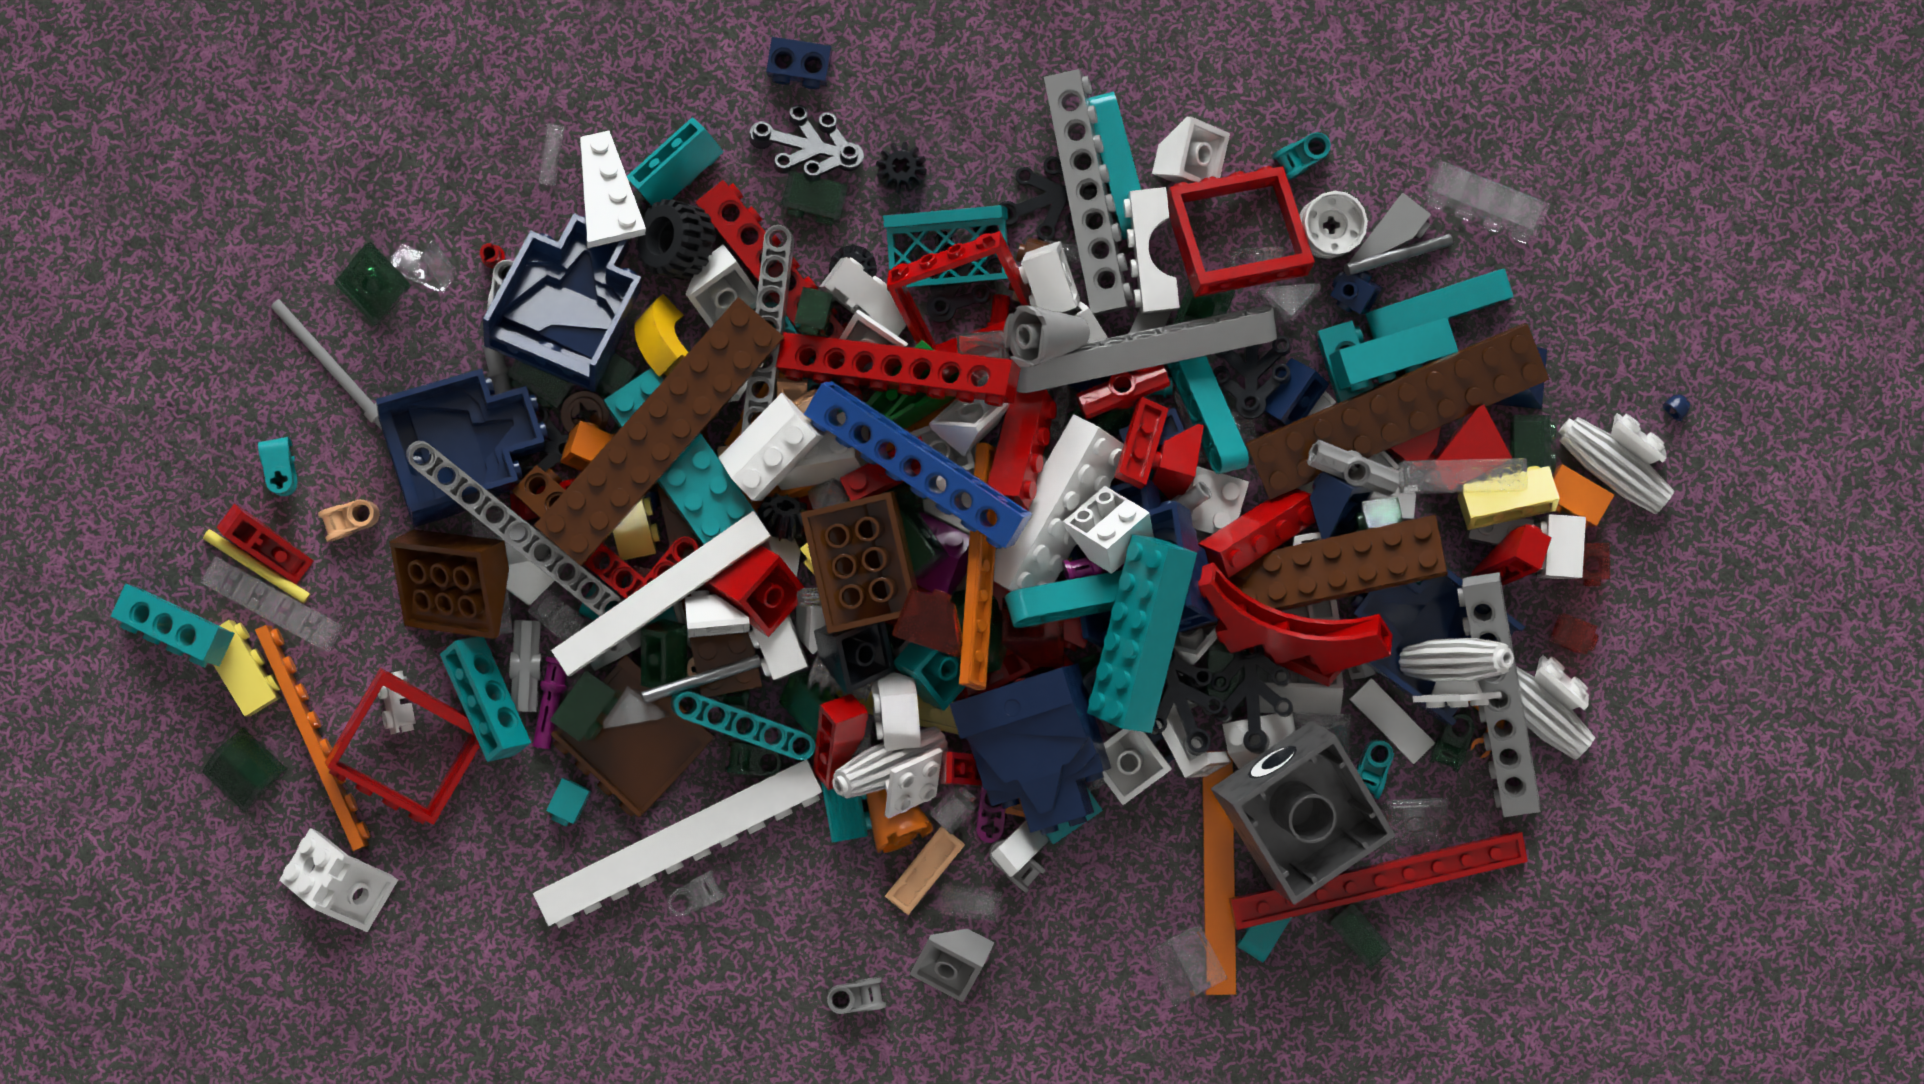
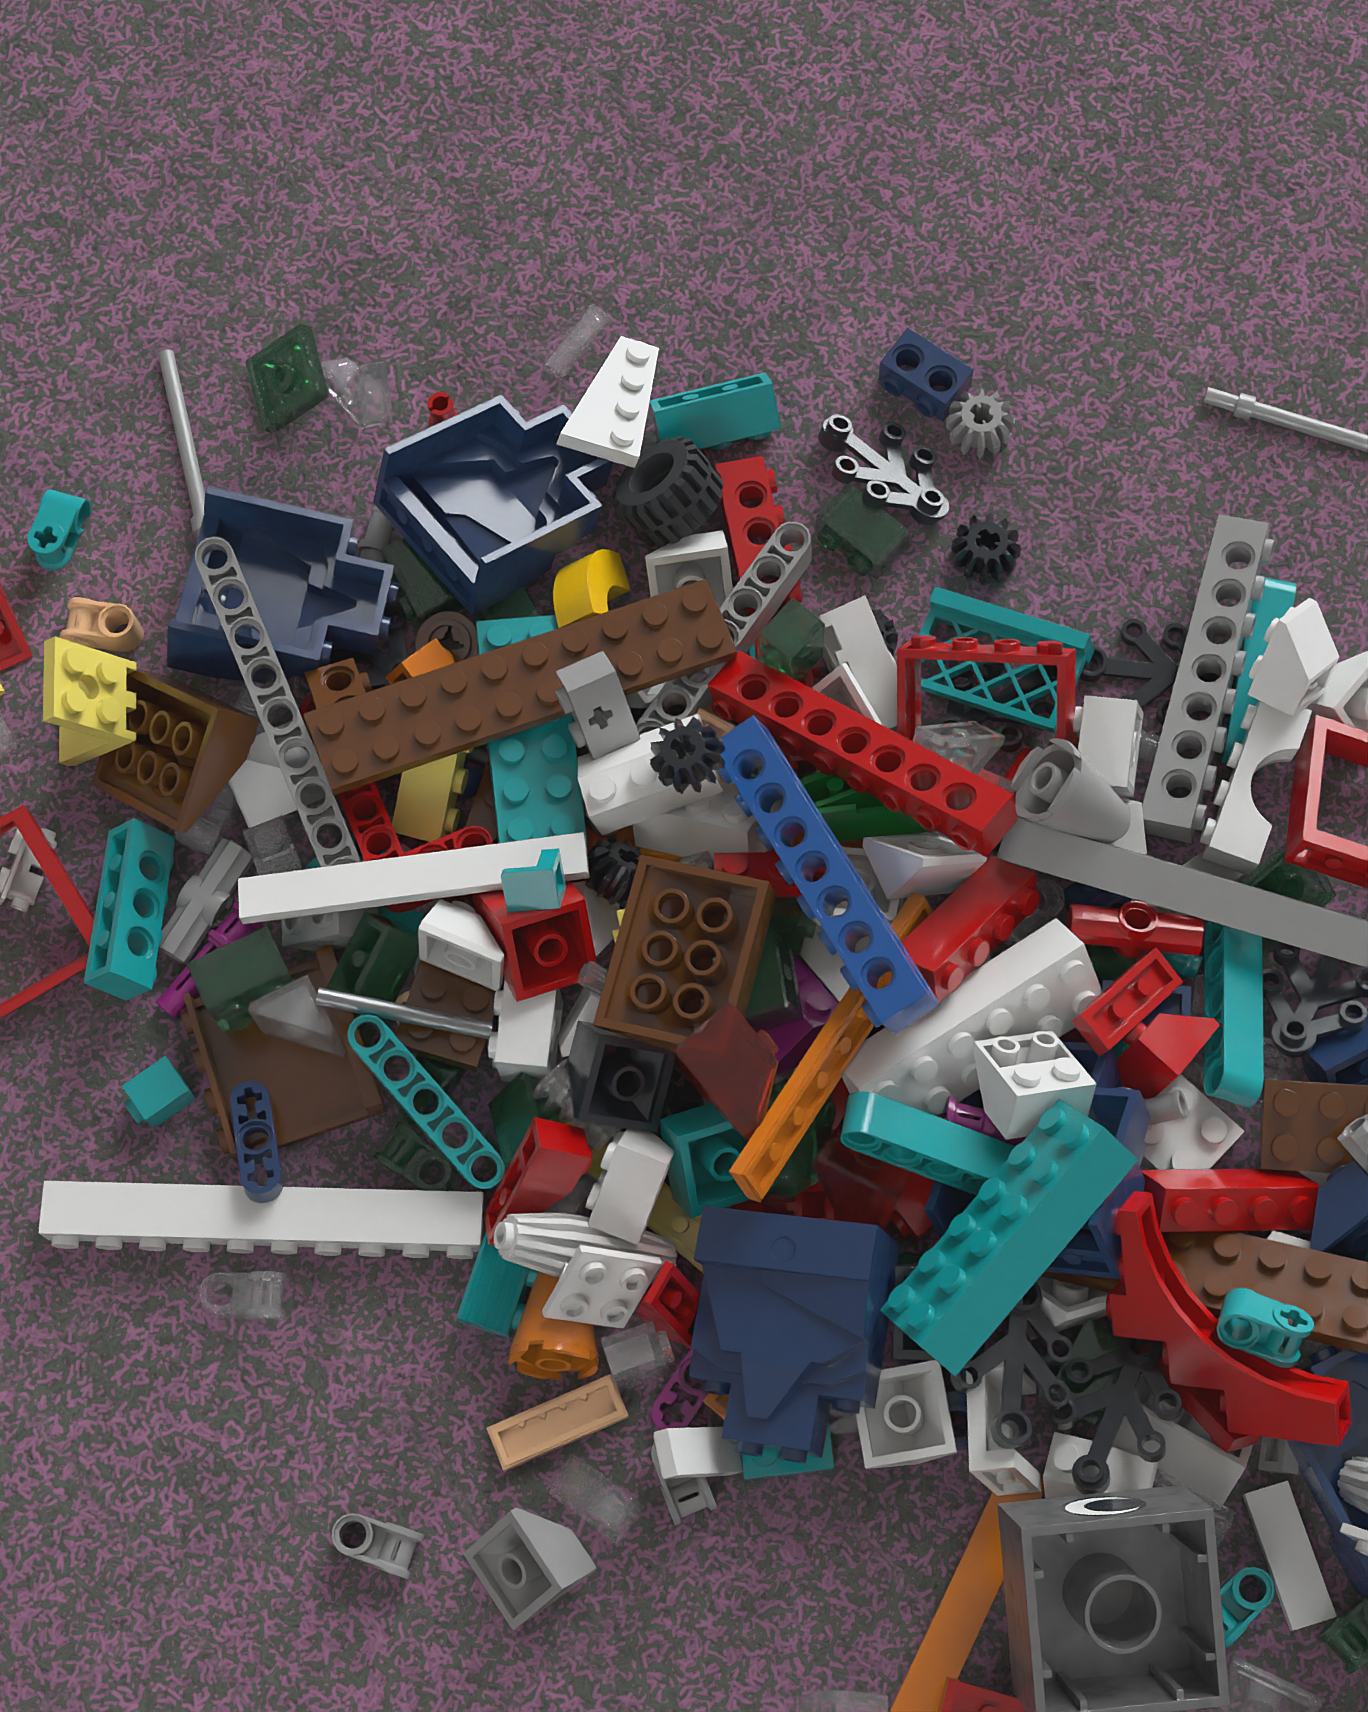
camera: 30 degrees right, 15 degrees down
none -> light yellow bracket [43,636,136,766]
none -> dark blue beam [230,1081,284,1203]
none -> teal panel [501,848,566,912]
none -> light grey brick [555,651,641,760]
none -> black gear [650,716,725,794]
none -> clear slope [913,721,1005,775]
none -> light grey gear [945,387,1015,459]
none -> teal piece [1217,1288,1314,1368]
none -> white slope [1248,598,1339,717]

